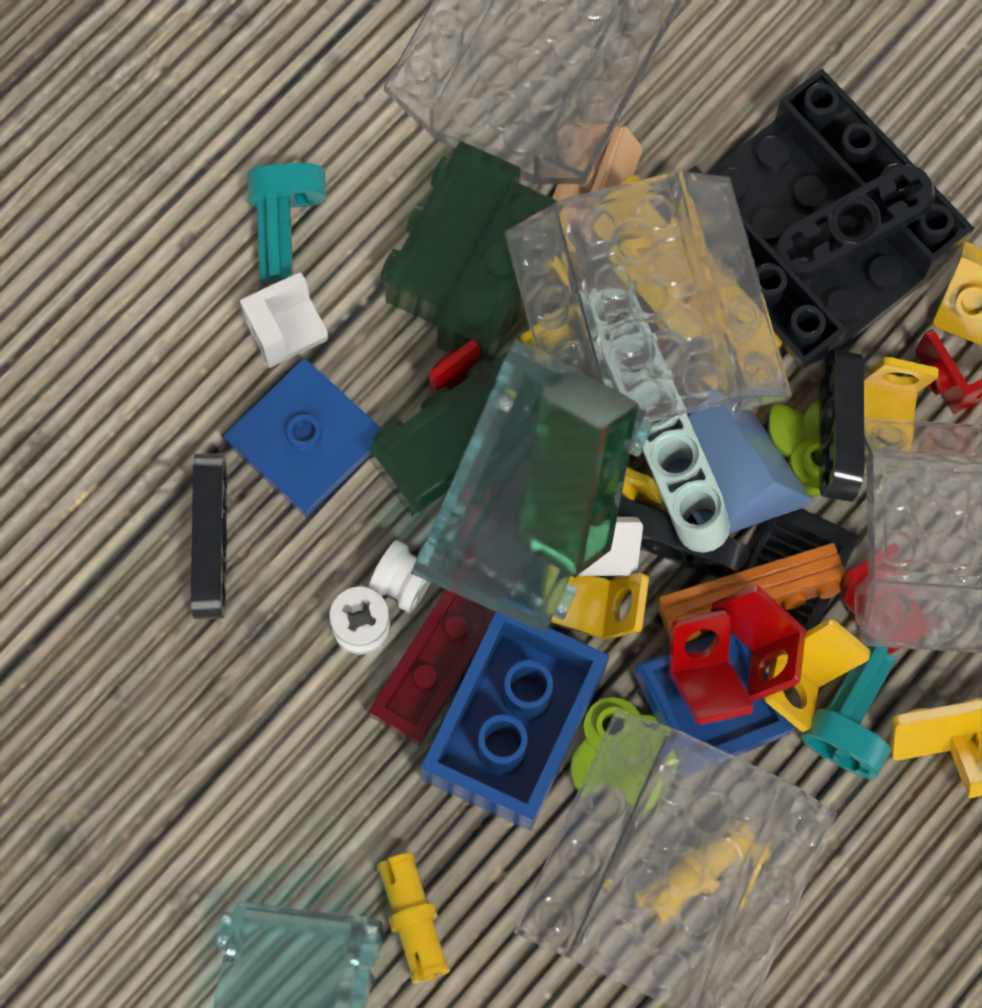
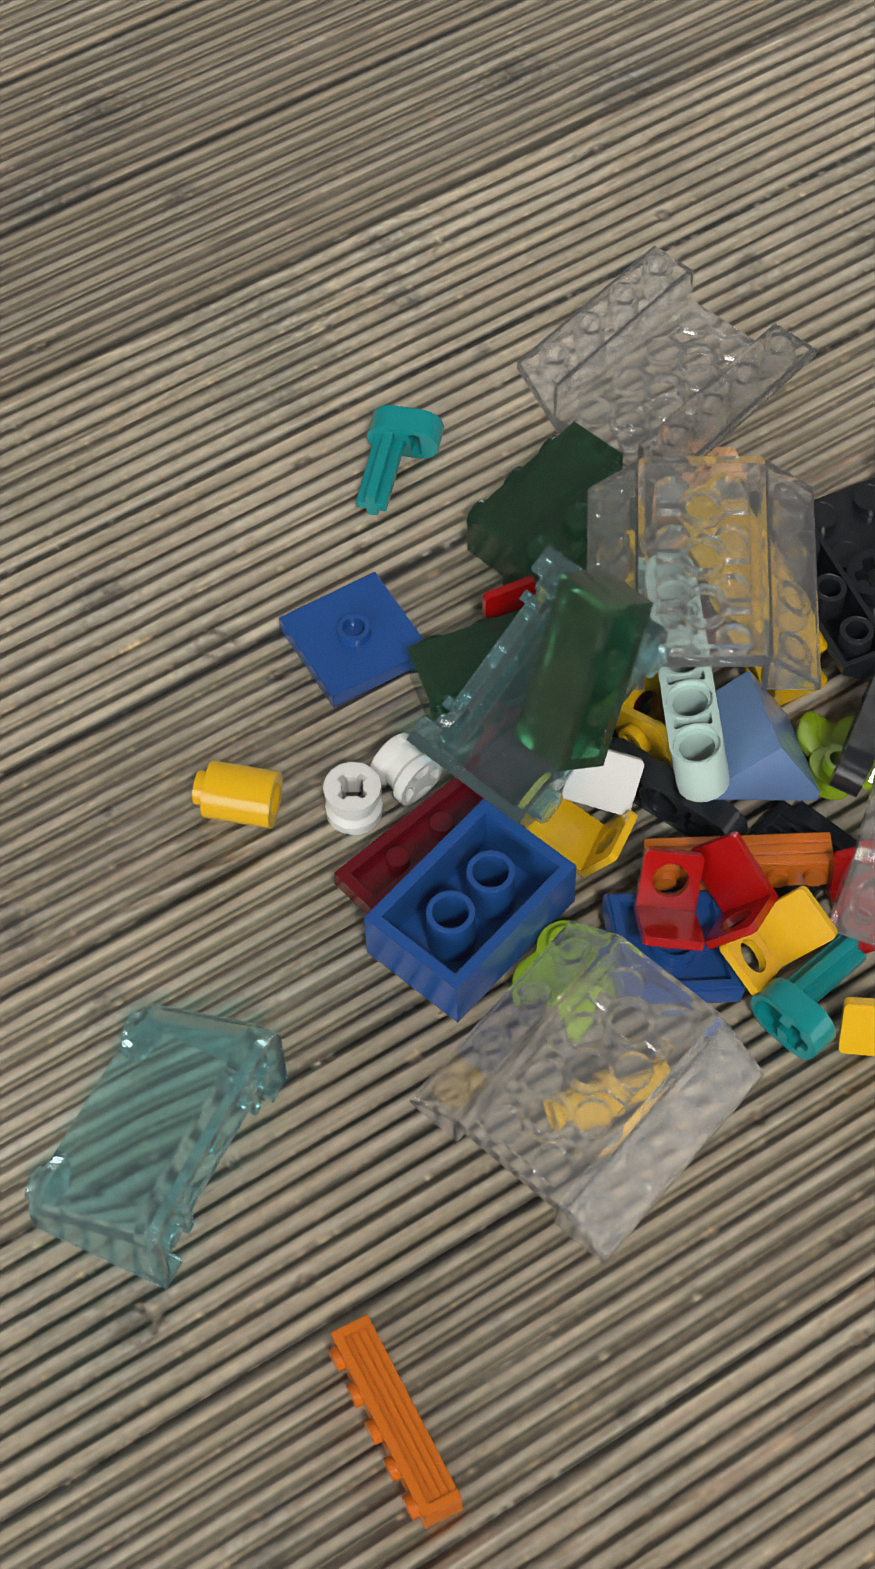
camera: 20 degrees right, 15 degrees down
black beam [191,453,228,619] -> none
white panel [239,272,328,368] -> none
yellow pin [376,853,450,984] -> none
none -> yellow brick [192,760,283,829]

